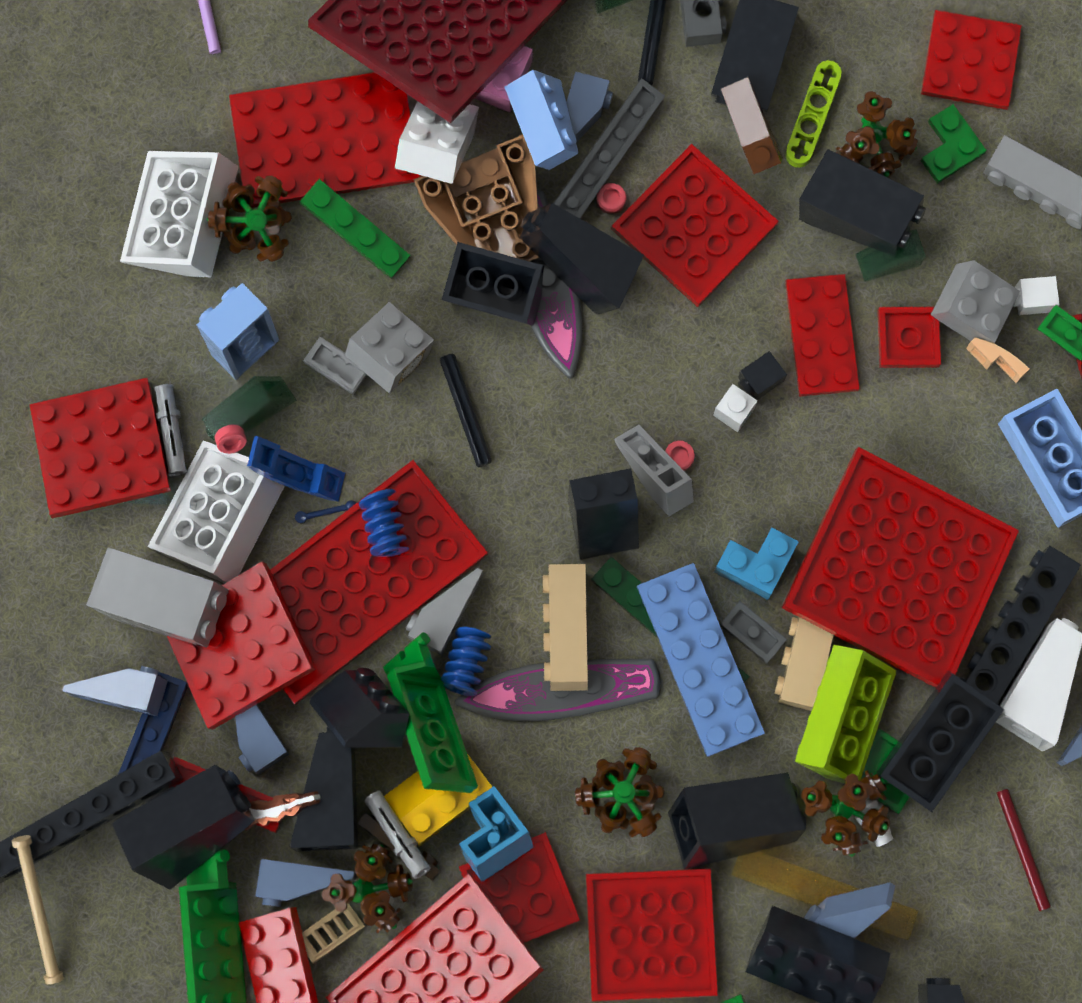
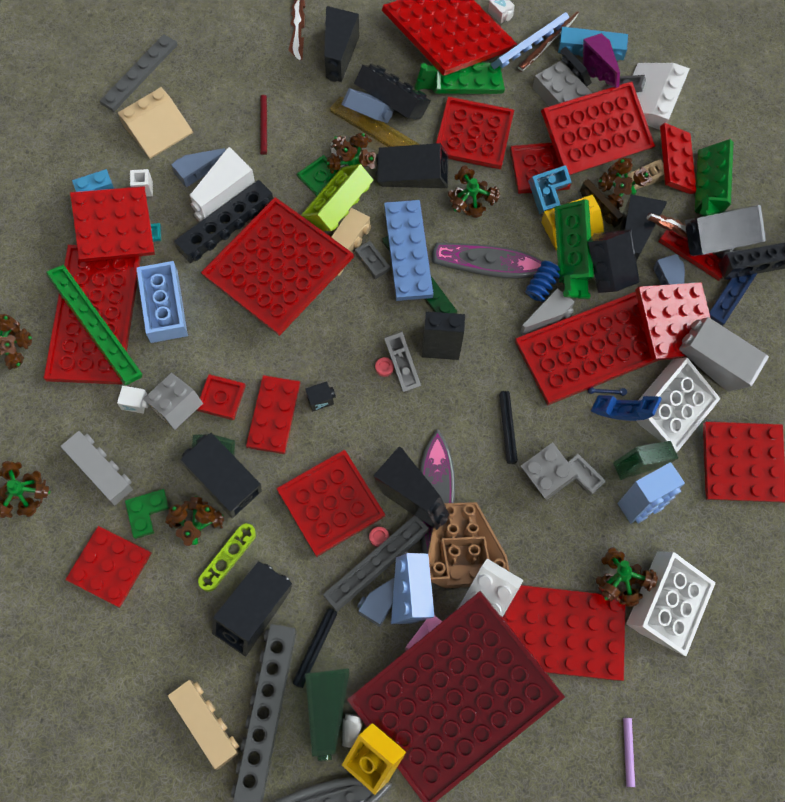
camera: 165 degrees left, 10 degrees down
slope [63,666,168,716] -> none
light grey pin [154,384,187,476] -> none
coral tile [215,425,247,454] -> none
sand blue slope [255,859,356,907] -> none
green plate [300,179,411,279] -> none
blue piece [359,489,409,557] -> none
light grey pin [364,790,431,879] -> none
black slope [442,242,544,326] -> none
tan brick [543,564,588,691] -> none
white brick [713,384,757,432] -> none
dark azure brick [714,528,799,600] -> none
slope [721,77,783,174] -> none
black brick [877,670,1005,812] -> none
light nougat slope [966,338,1029,383] -> none

